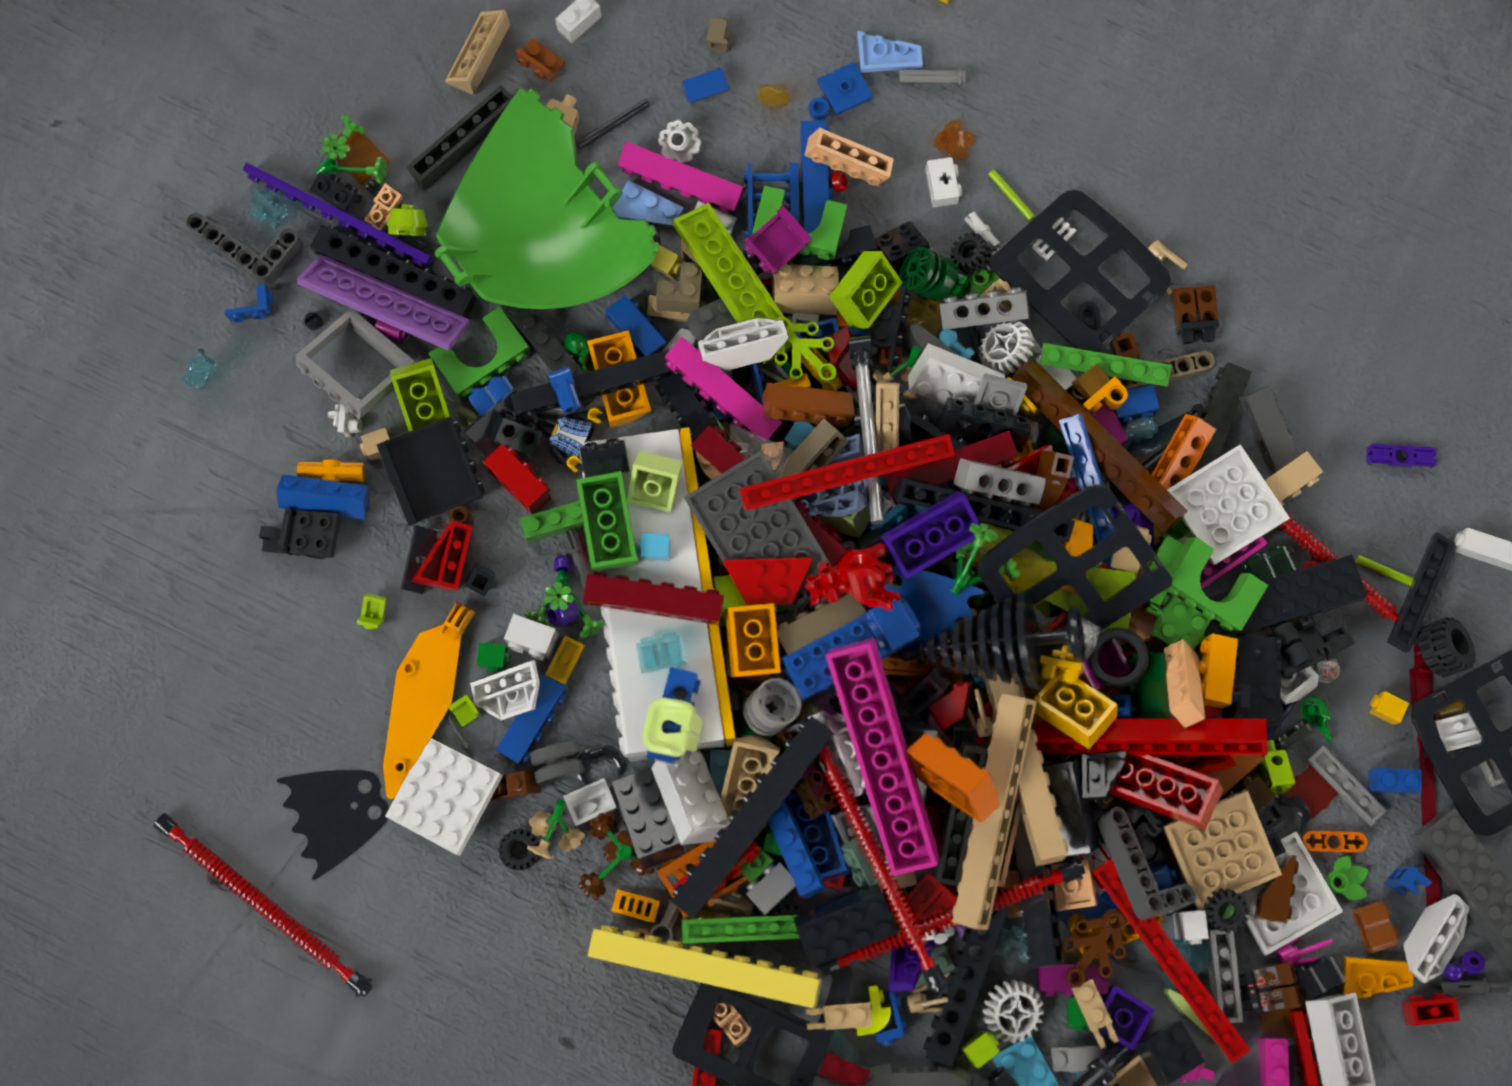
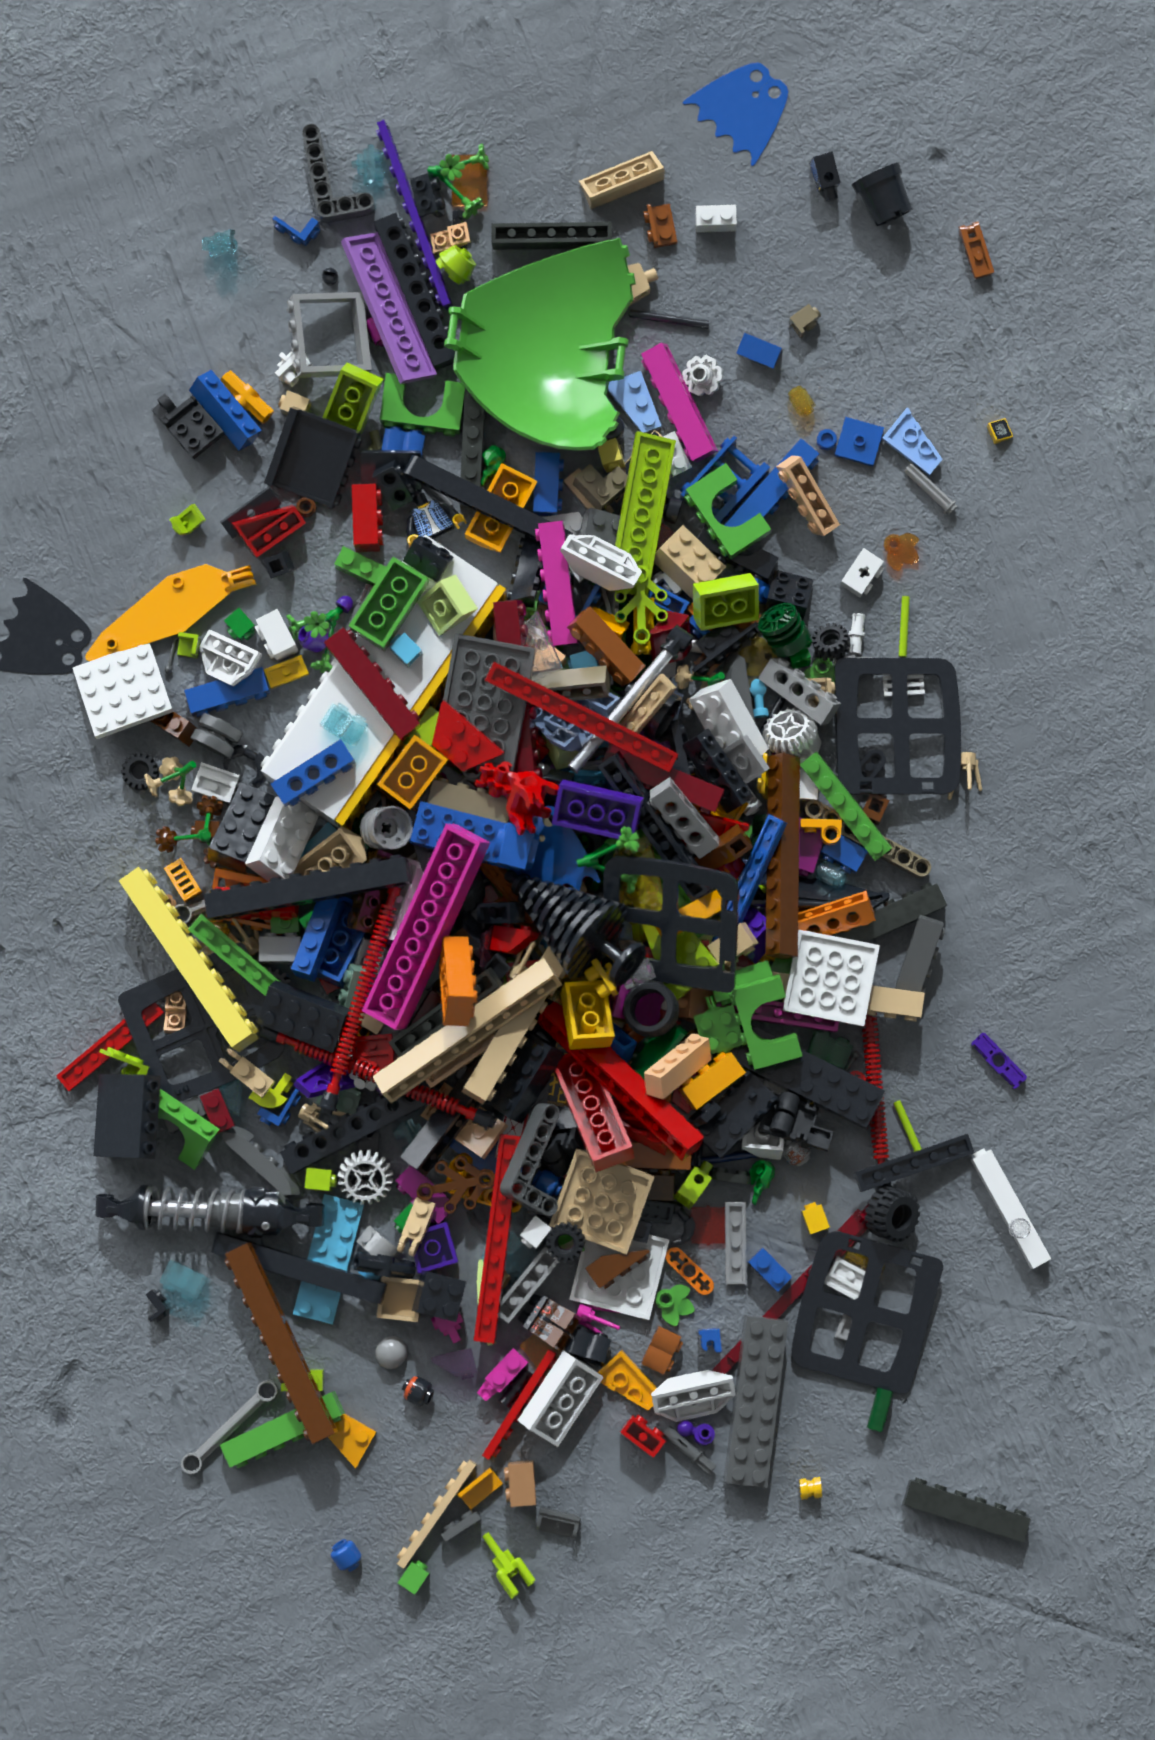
camera: 45 degrees right, 5 degrees up
blue piece [548,366,581,413] -> none
yellowish green piece [642,697,703,757] -> none
magenta panel [744,206,812,275] -> none
red tile [832,170,848,193] -> none
pearl gold panel [1071,364,1110,399] -> none
black wing [1082,751,1128,801] -> none
reddish brown hips [1170,285,1219,345] -> none

